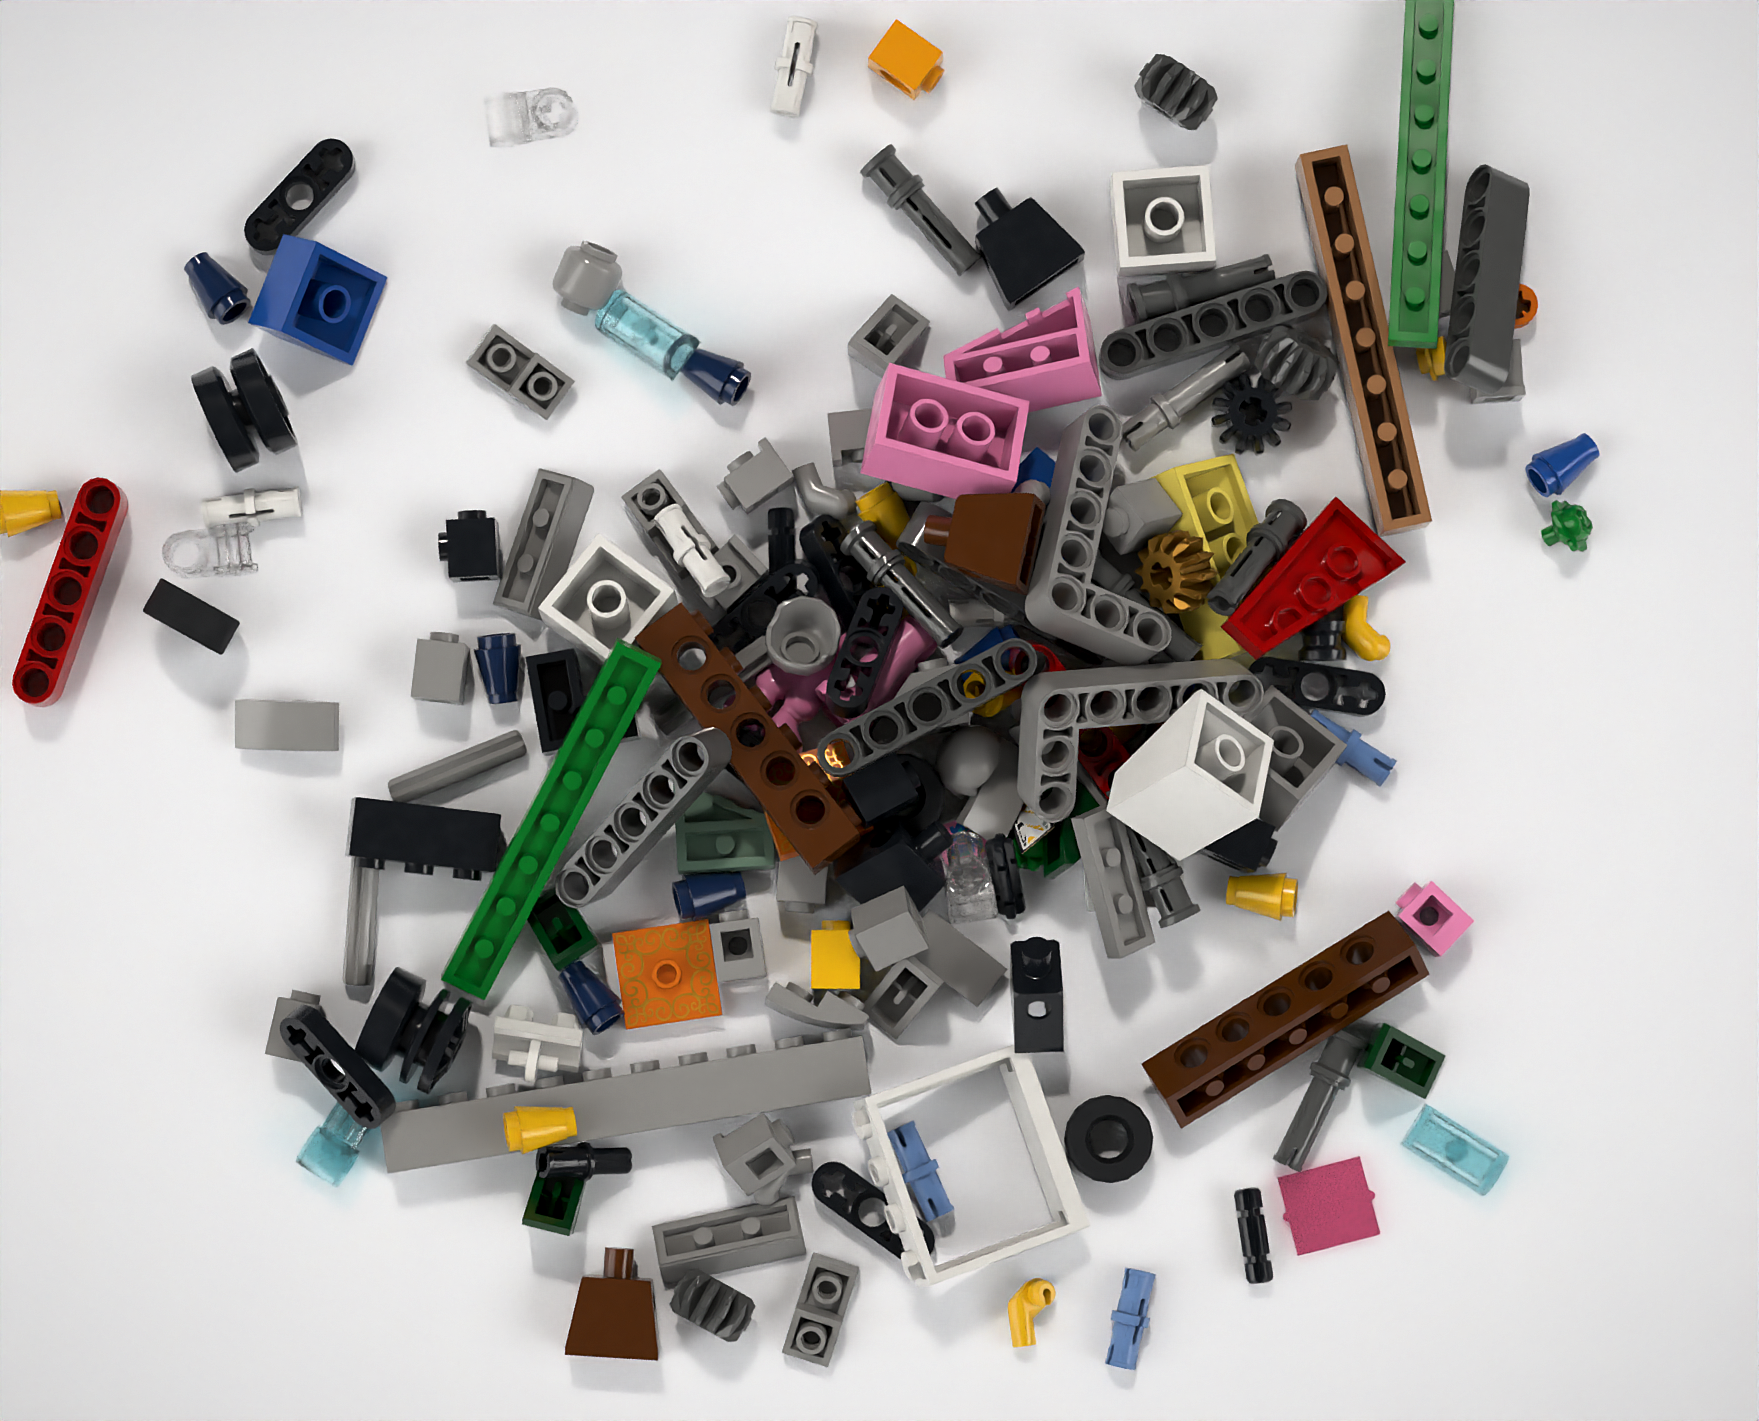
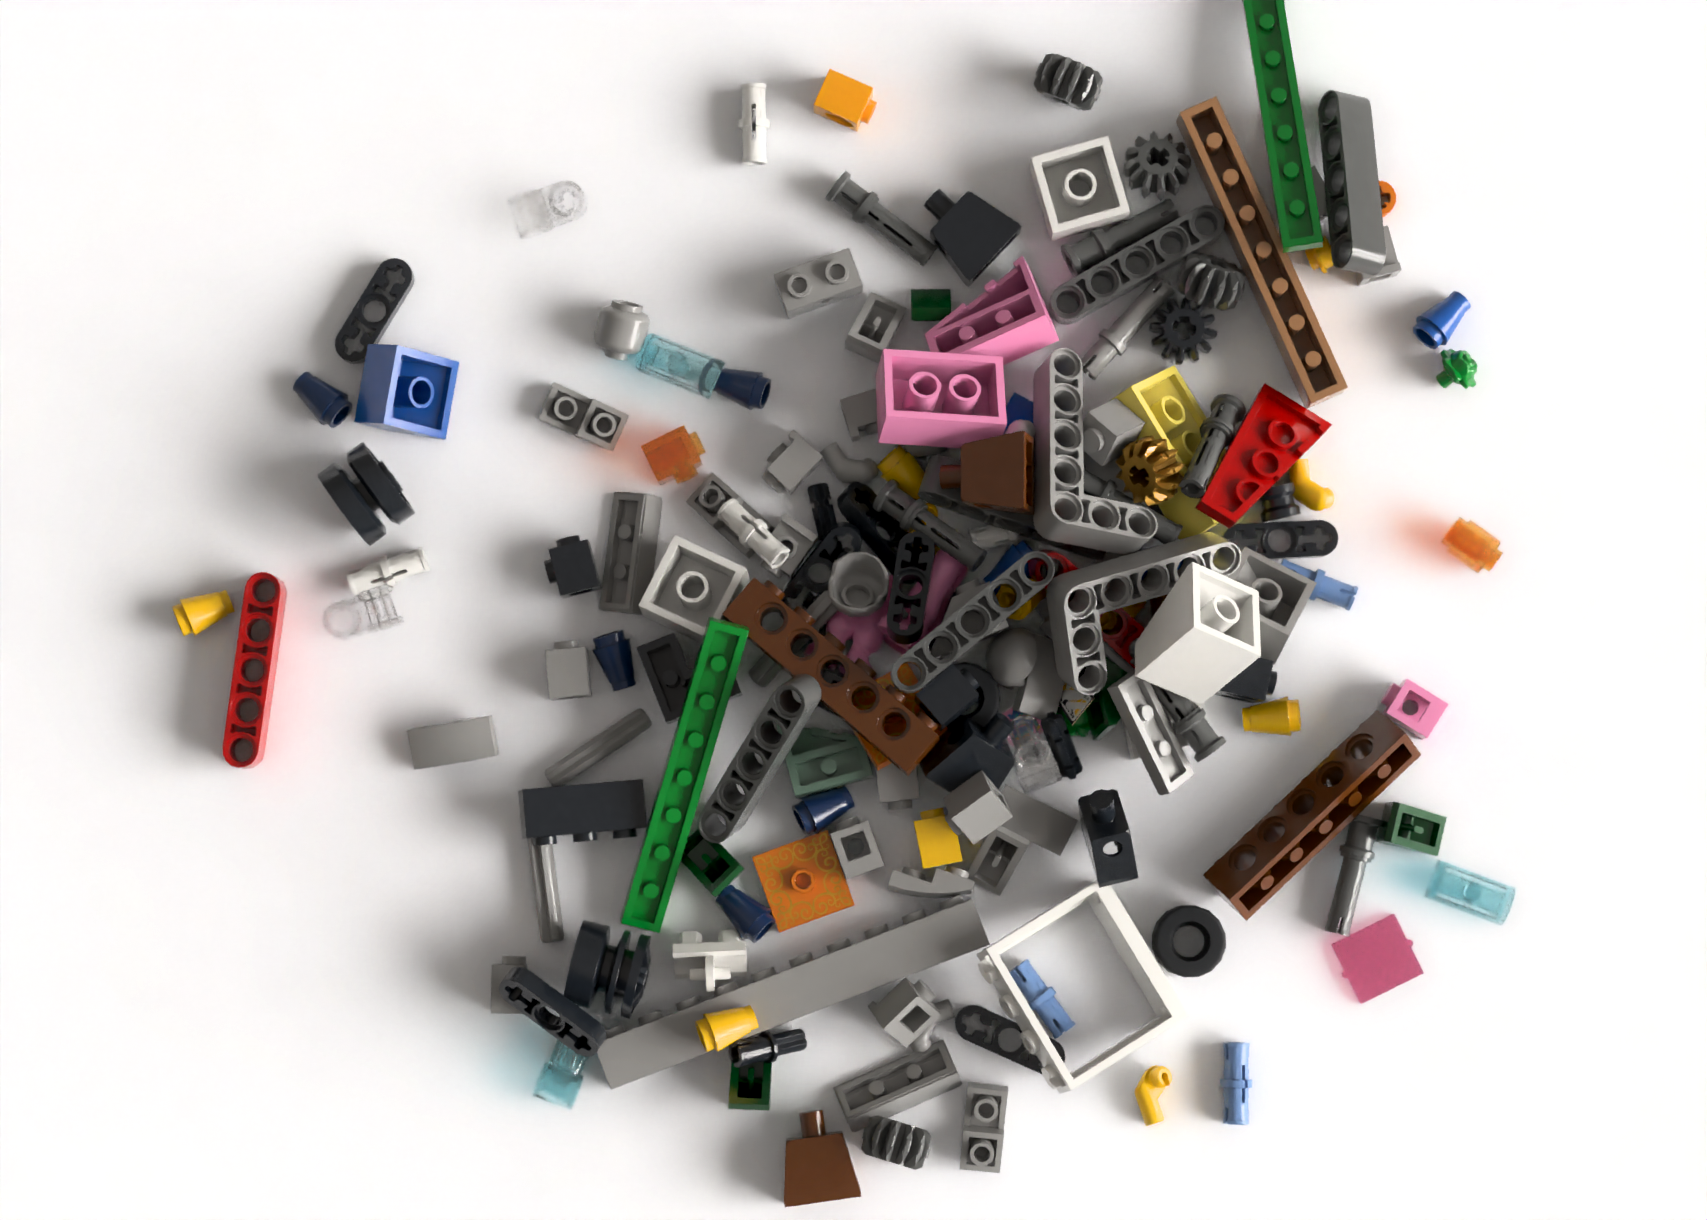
camera: 10 degrees left, 0 degrees up
black tyre [143,578,240,655] -> none
black axle [1234,1187,1273,1284] -> none
none -> clear orange brick [641,425,706,486]
none -> light grey brick [774,248,863,319]
none -> dark green tile [911,289,951,321]
none -> dark grey gear [1123,131,1191,201]
none -> clear orange brick [1441,517,1503,574]

